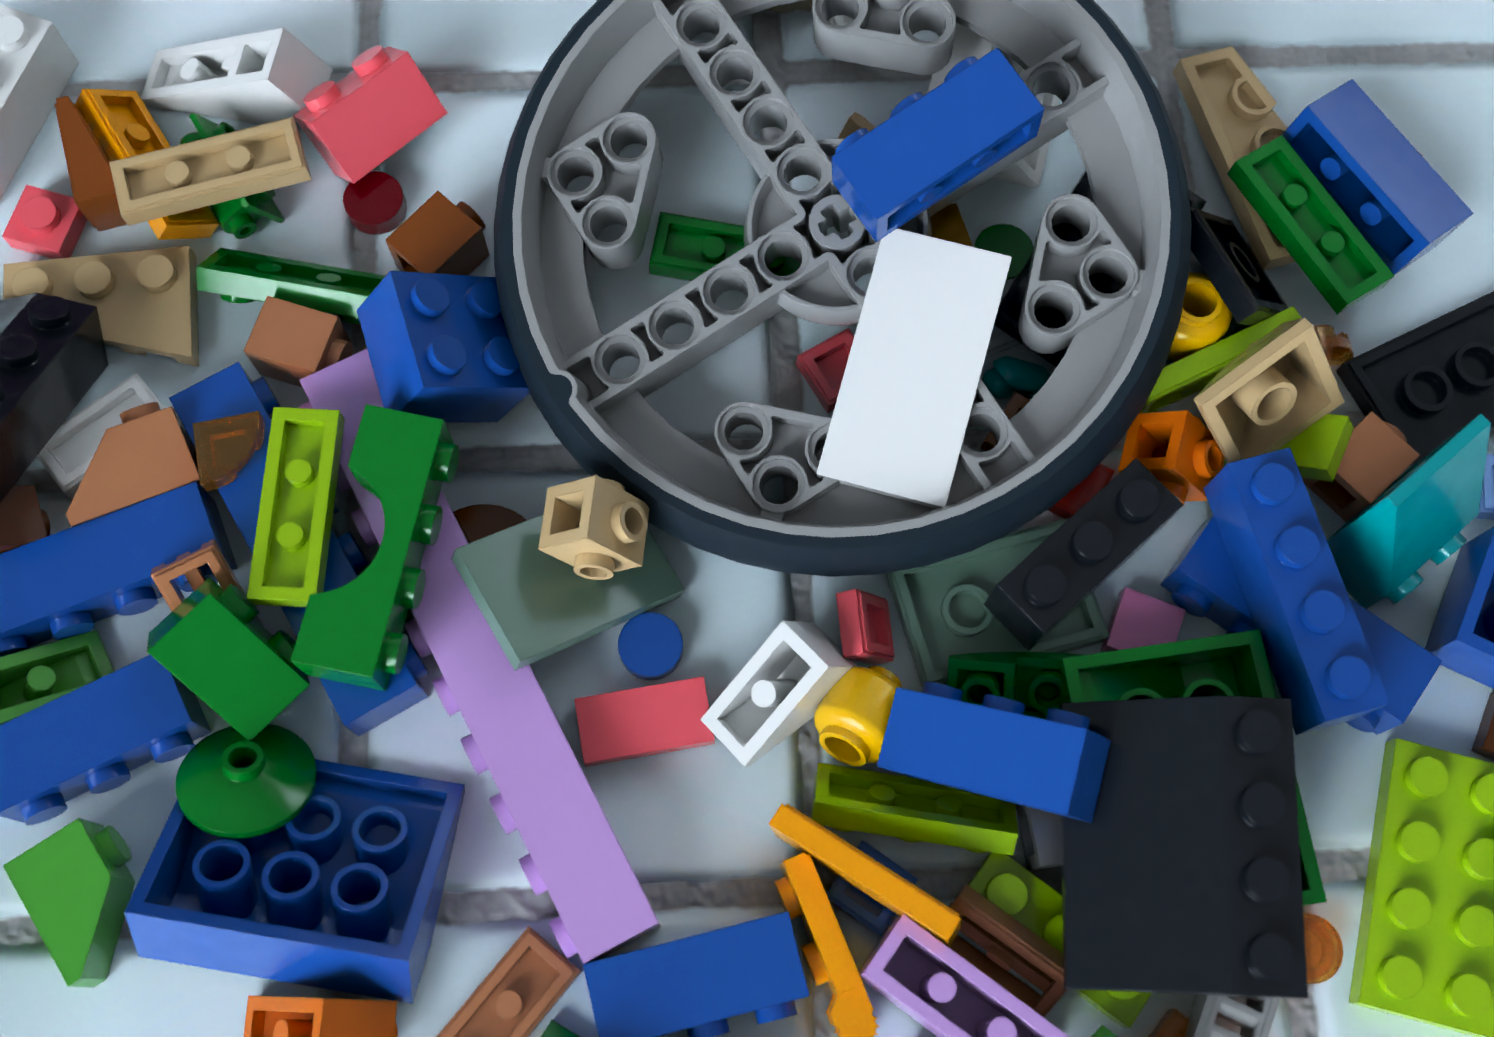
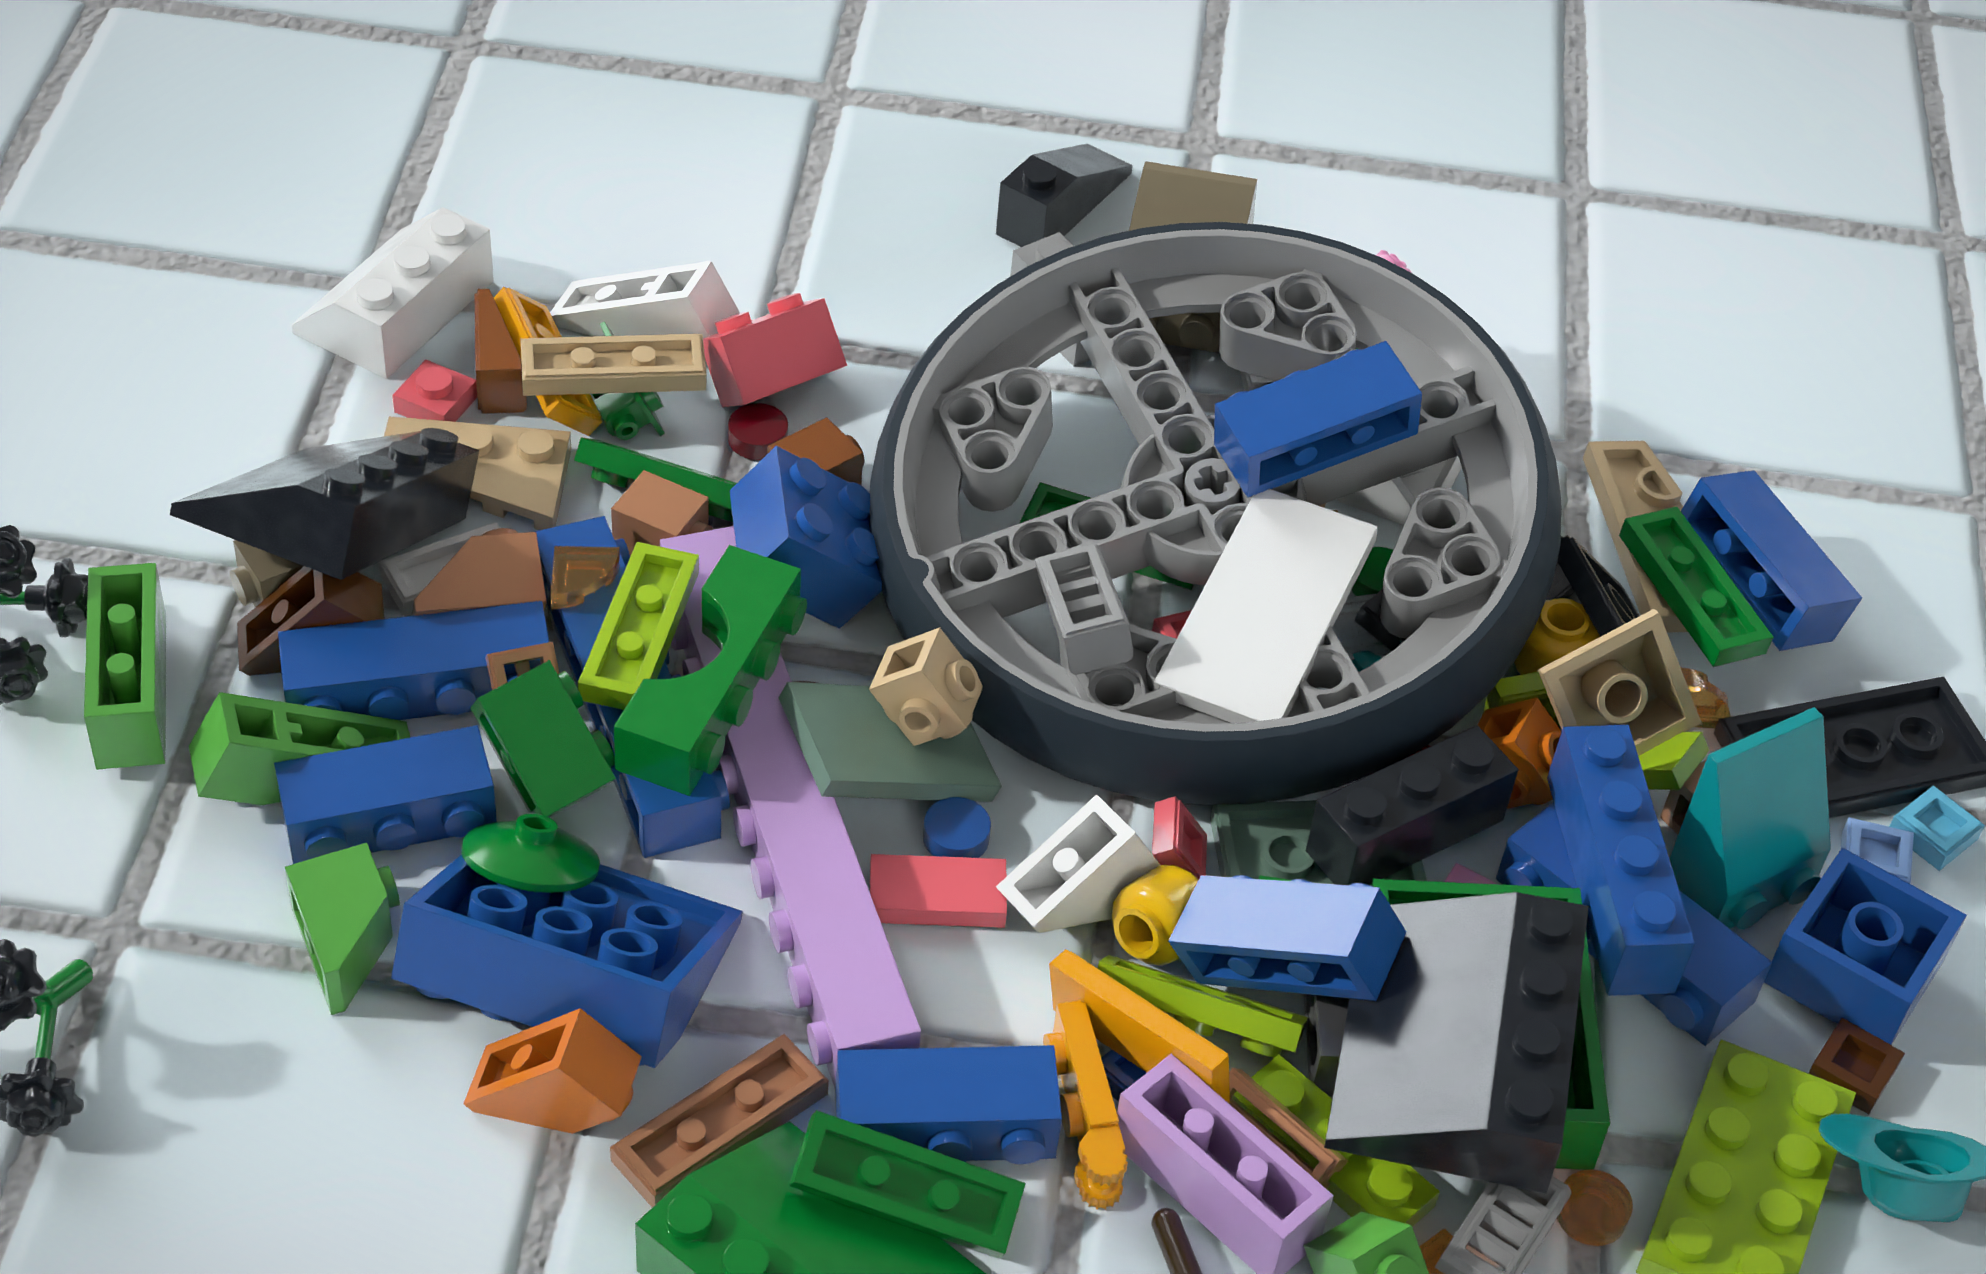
camera: 10 degrees right, 25 degrees down
none -> light grey slope [1035,543,1134,675]

